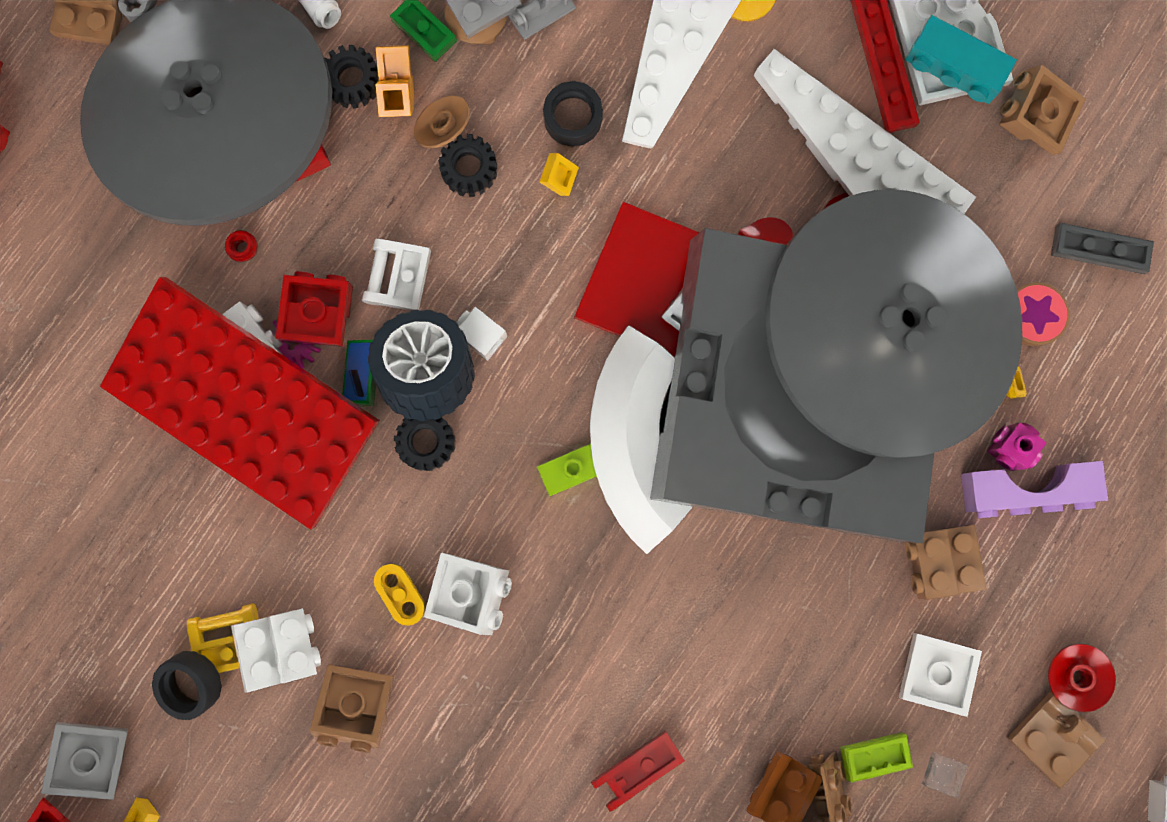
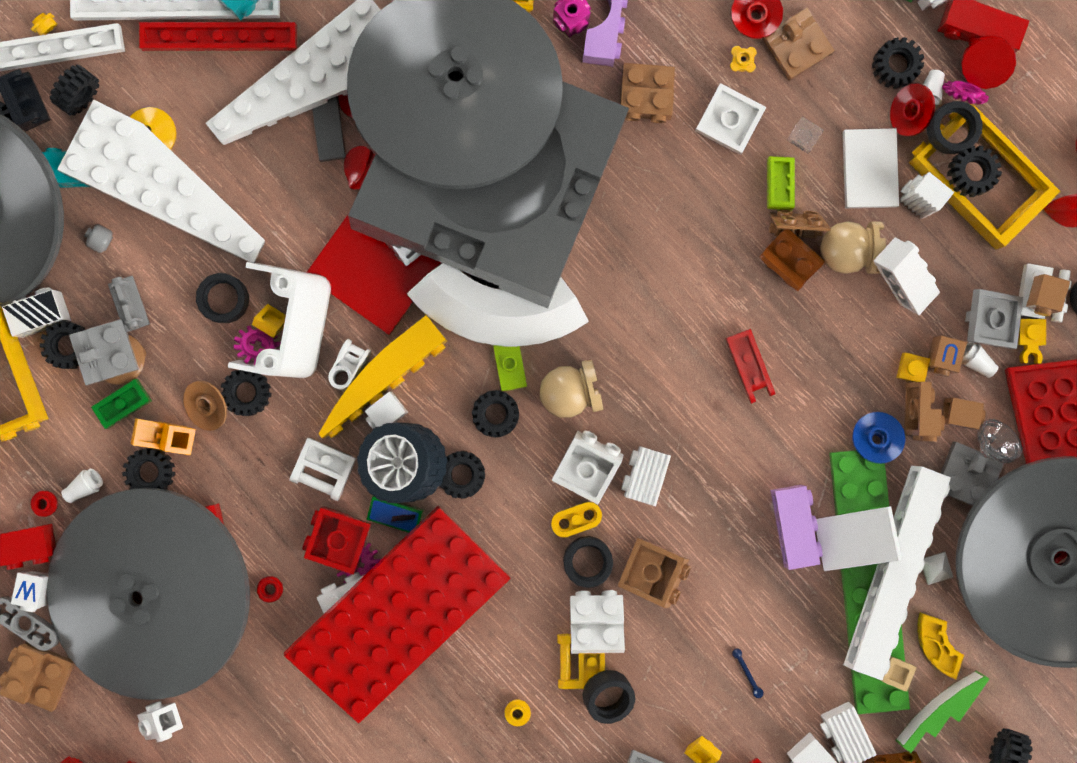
camera: 75 degrees left, 5 degrees up
none -> white brick [137,701,183,742]
none -> white windscreen [228,262,331,378]
none -> dark pink gear [233,326,281,365]
none -> dark grey tile [312,96,346,162]
none -> yellow slope [319,315,447,438]
none -> white piece [328,339,371,391]
none -> black tyre [472,390,519,438]
none -> yellow plate [505,699,531,727]
none -> tan tile [540,360,603,418]
none -> black tyre [563,536,613,588]
none -> white brick [621,446,671,506]
none -> yellow plate [730,46,757,73]

